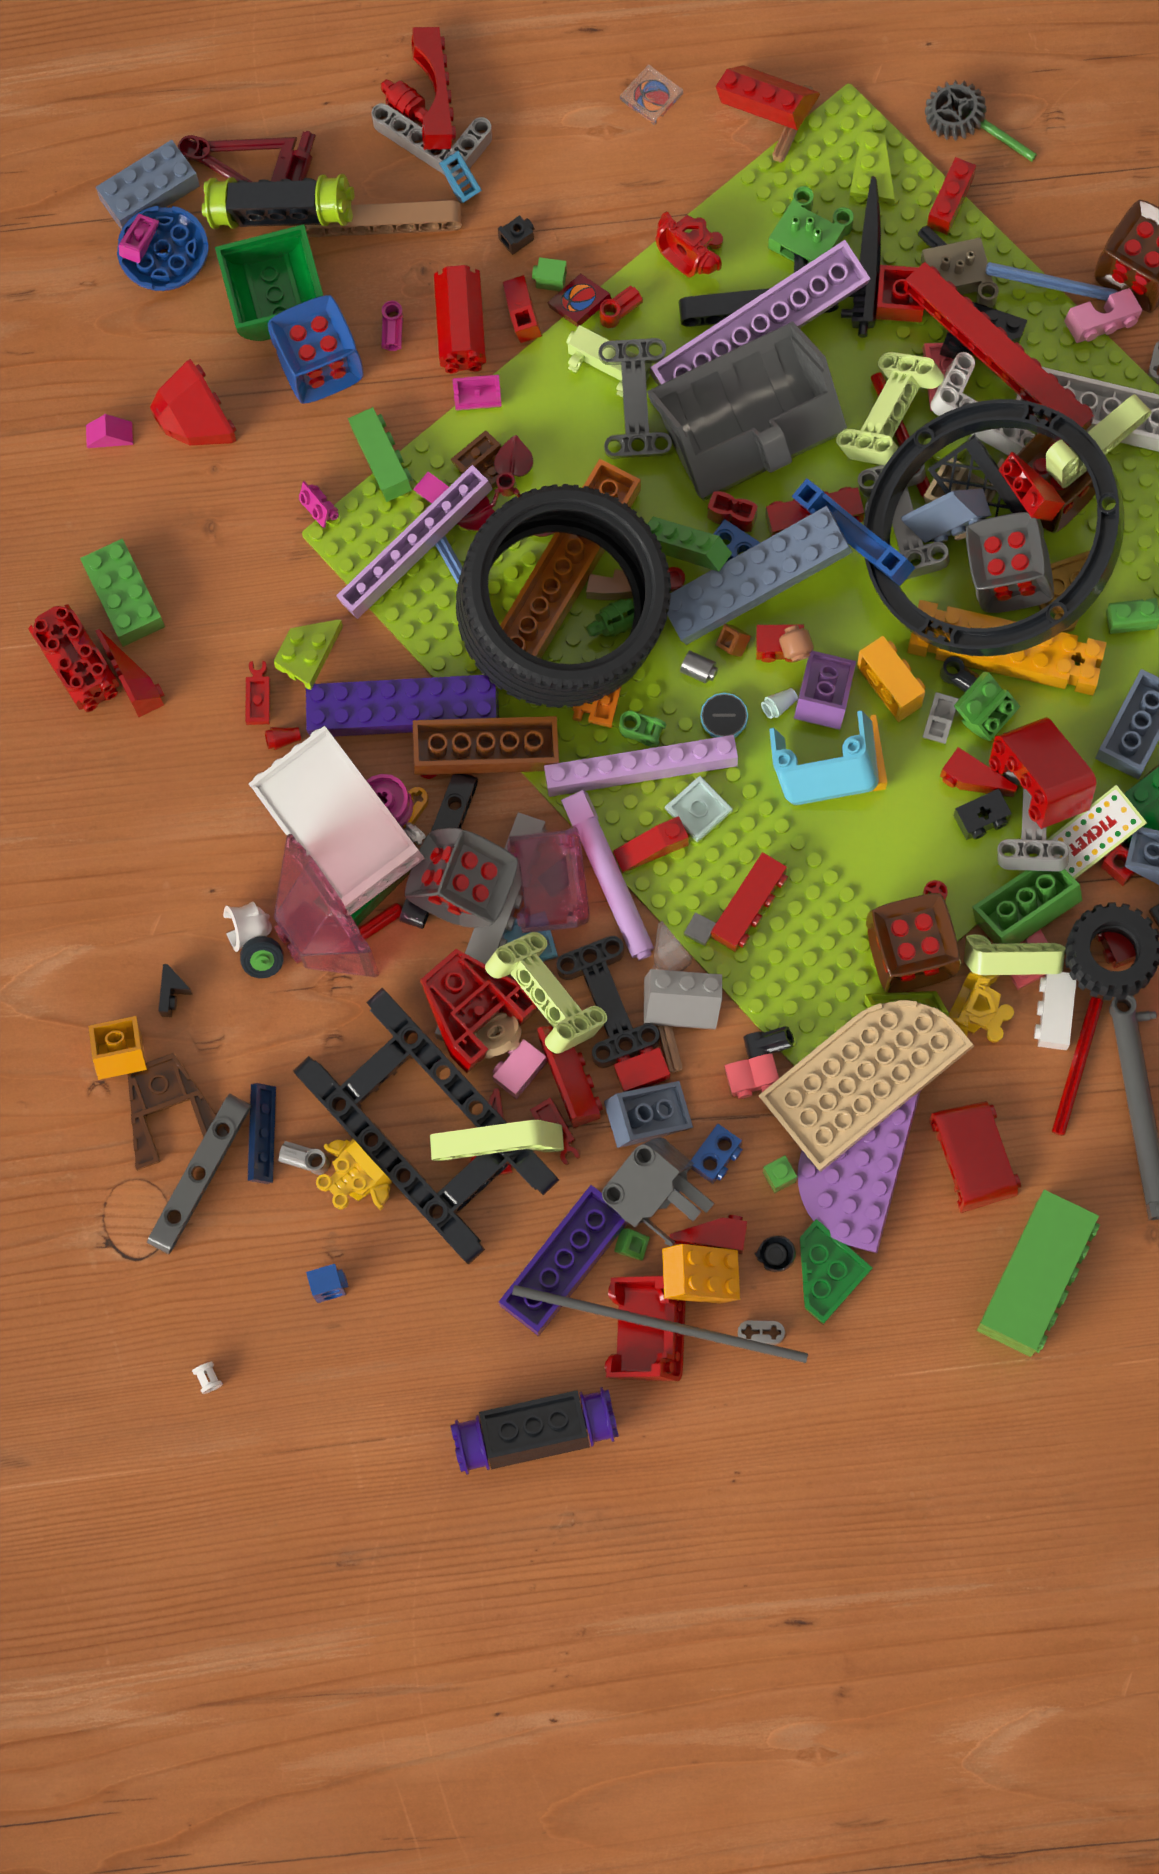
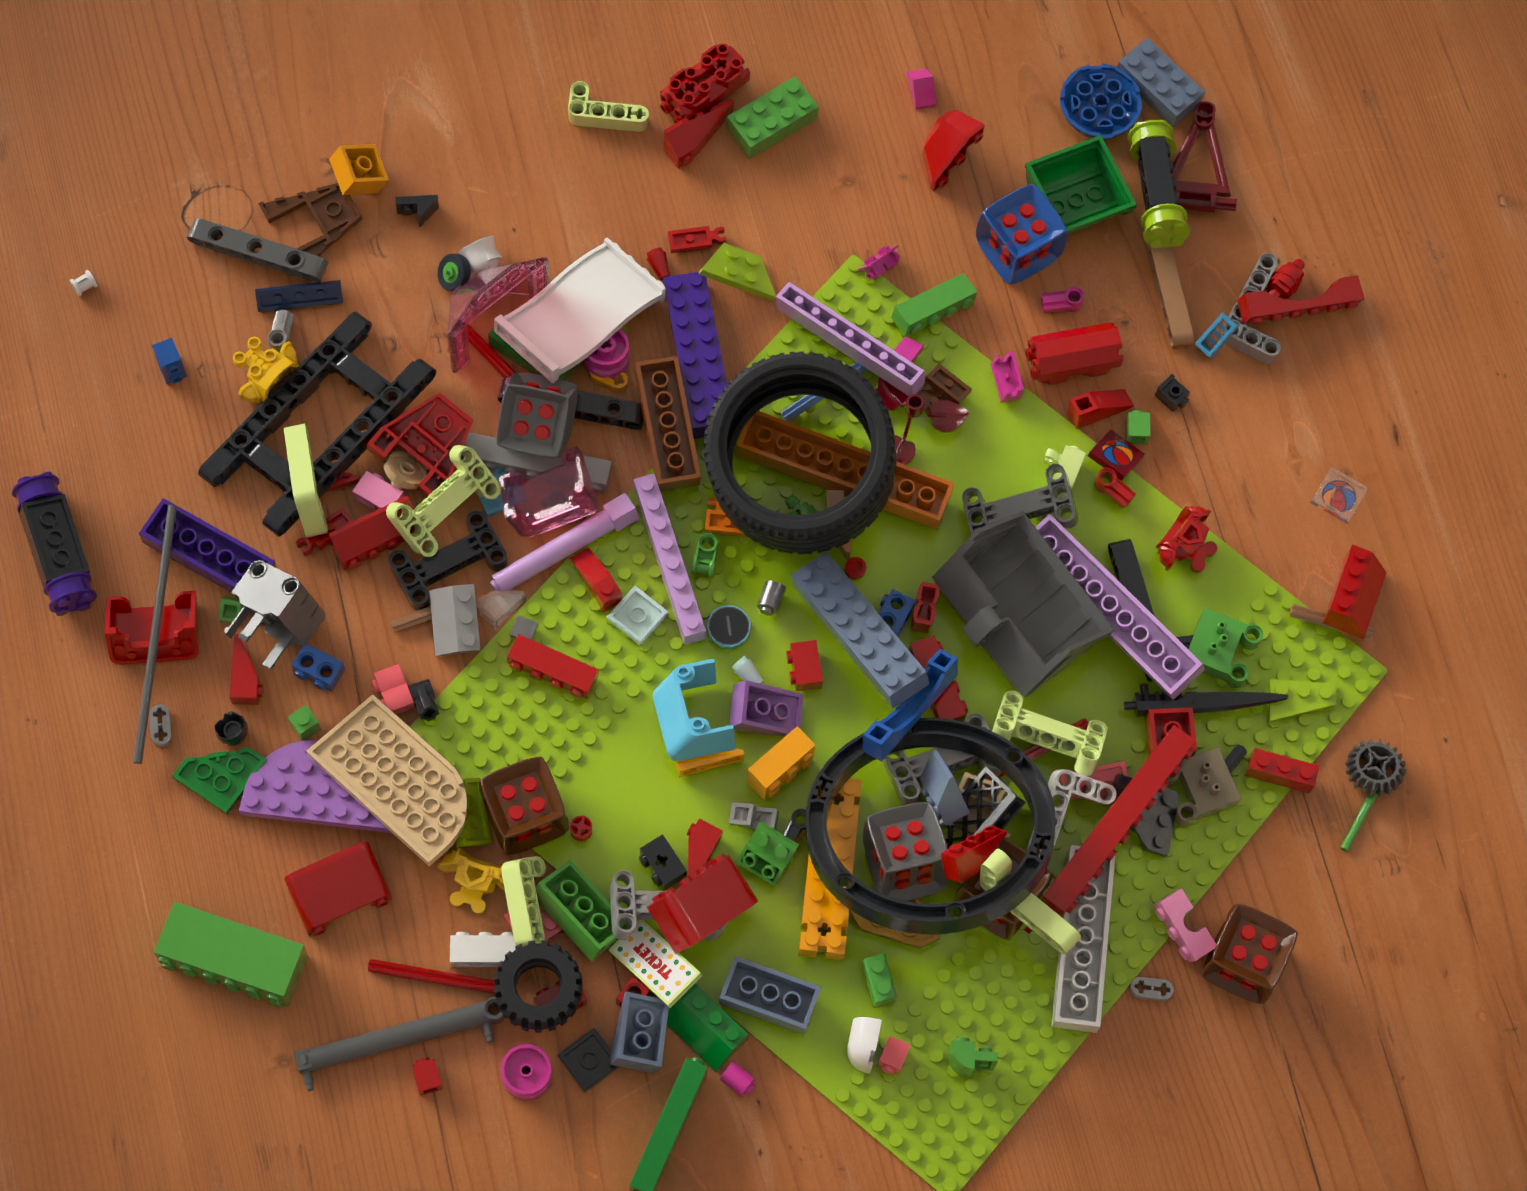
camera: 70 degrees right, 5 degrees down
dark pink slope [119,214,159,263] -> none
white axle [403,823,426,845] -> none
sand blue slope [604,1081,693,1148] -> none
red brick [614,1047,670,1092] -> none
bright green brick [647,516,732,572] -> none
light orange brick [662,1244,740,1304] -> none
dark orange slope [715,624,751,657] -> none
nougat head [779,625,814,662] -> none
medium blue axle [985,262,1118,301] -> none
none -> yellowish green beam [568,81,649,132]

